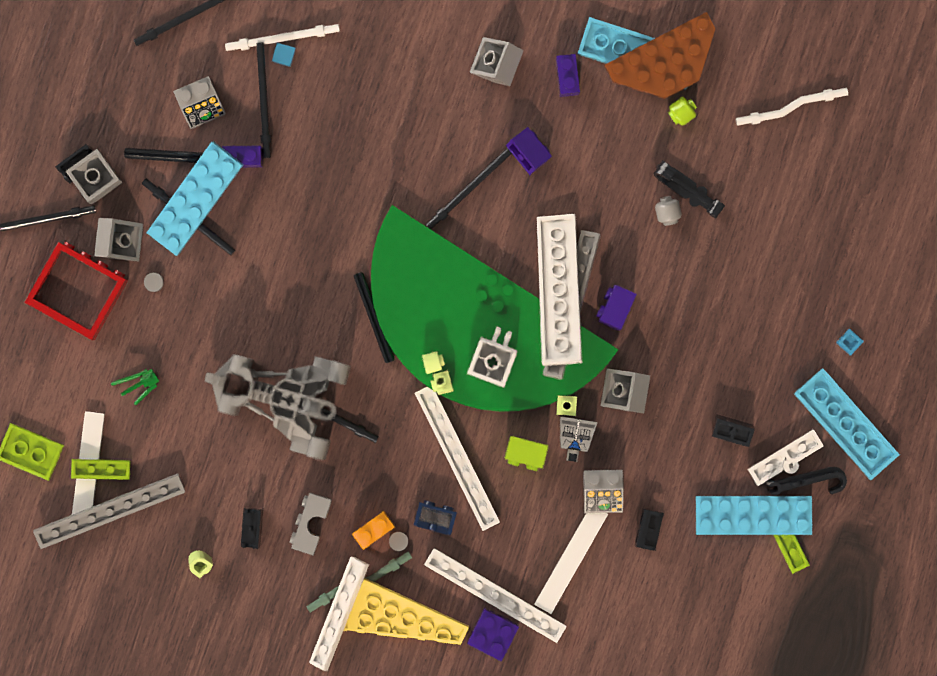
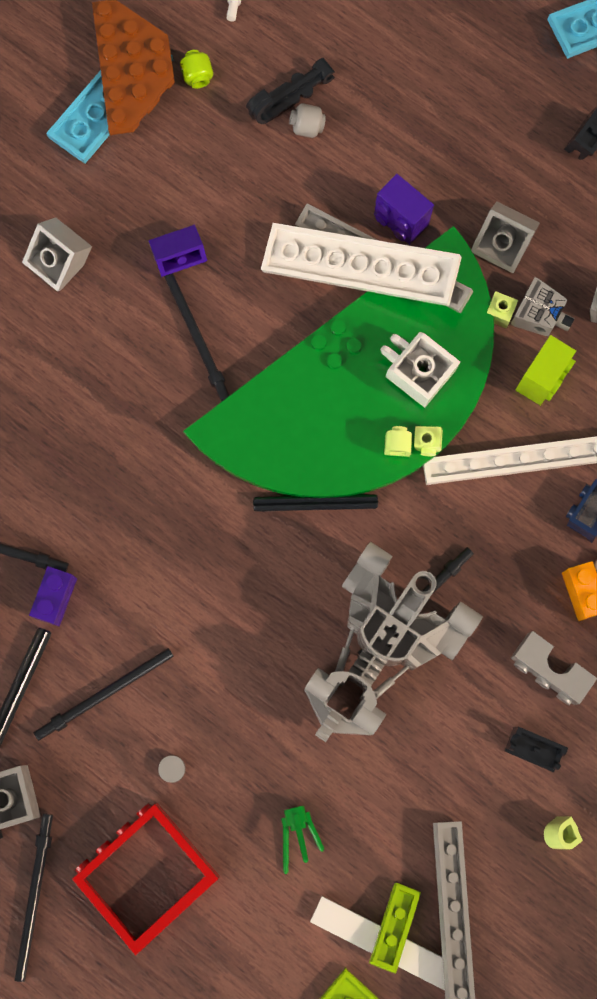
camera: 70 degrees left, 10 degrees down
light grey slope [94,218,143,262] -> none
medium azure plate [146,141,244,256] -> none
dark purple brick [556,54,580,97] -> none

